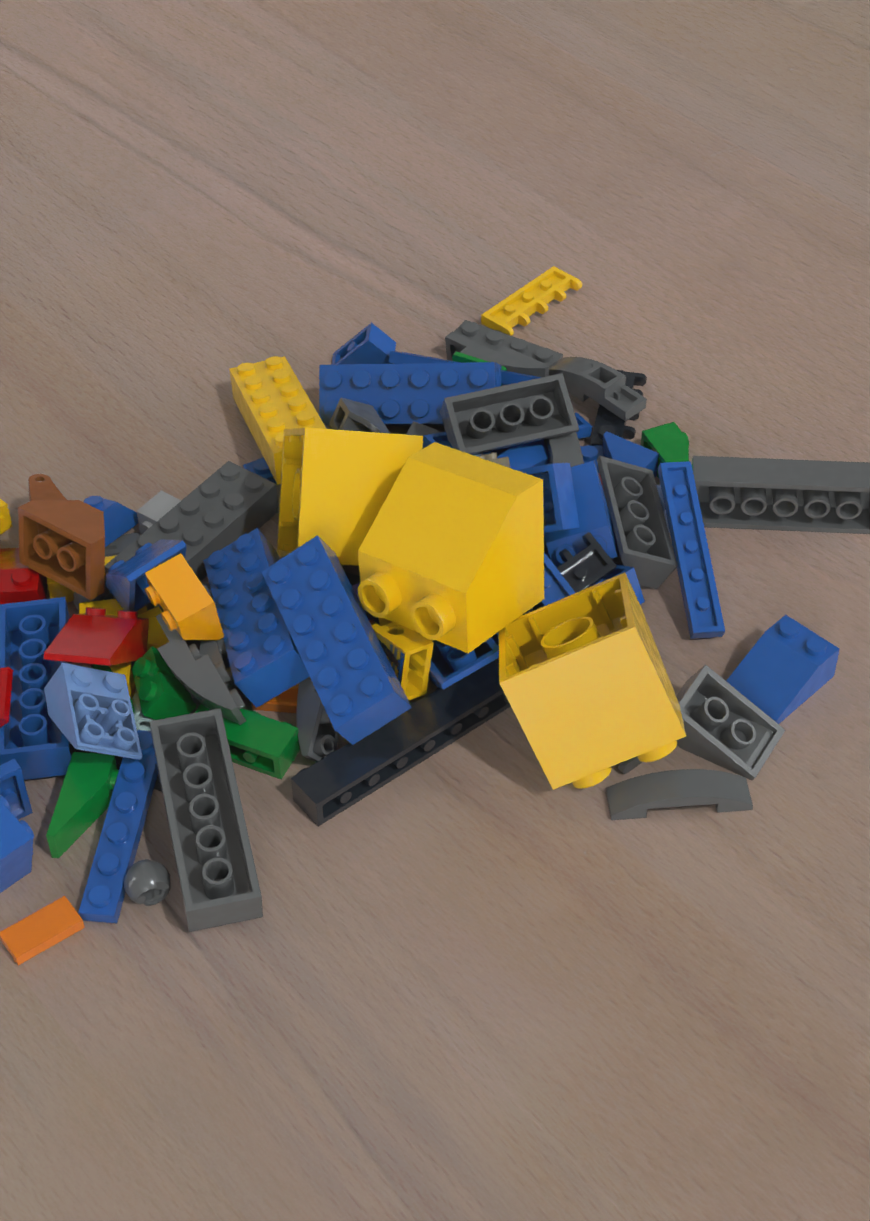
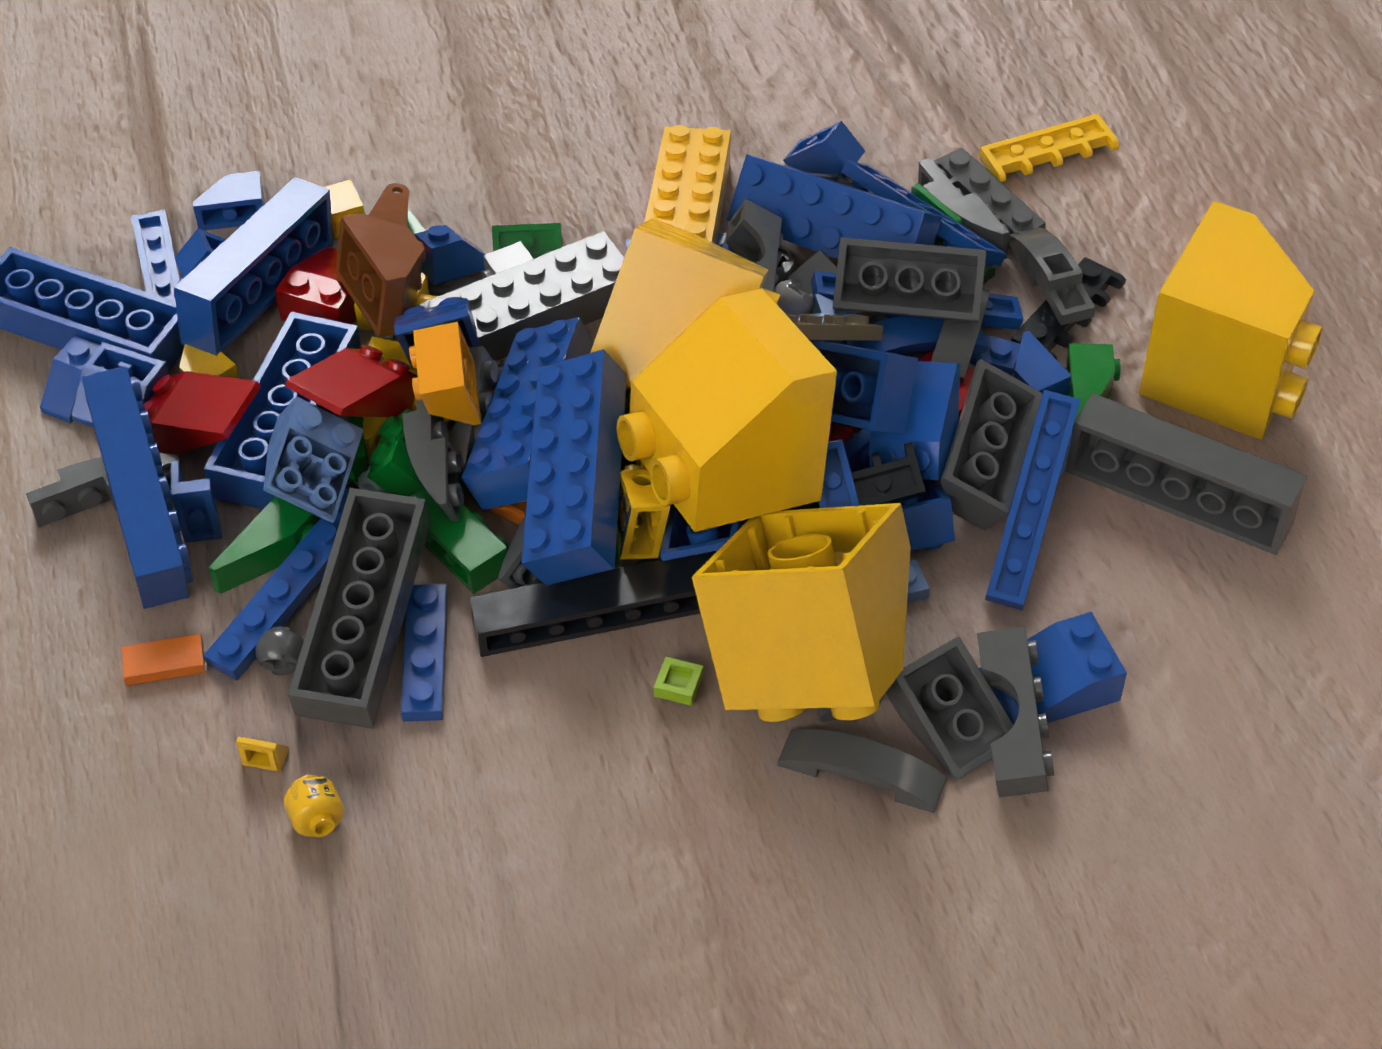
camera: 25 degrees right, 5 degrees up
none -> yellow slope [236,737,289,772]
none -> yellow head [284,775,344,837]
none -> blue plate [401,584,448,722]
none -> green panel [492,223,562,259]
none -> lime plate [653,656,704,706]
none -> dark grey arch [977,626,1055,797]
none -> yellow slope [1139,200,1323,440]

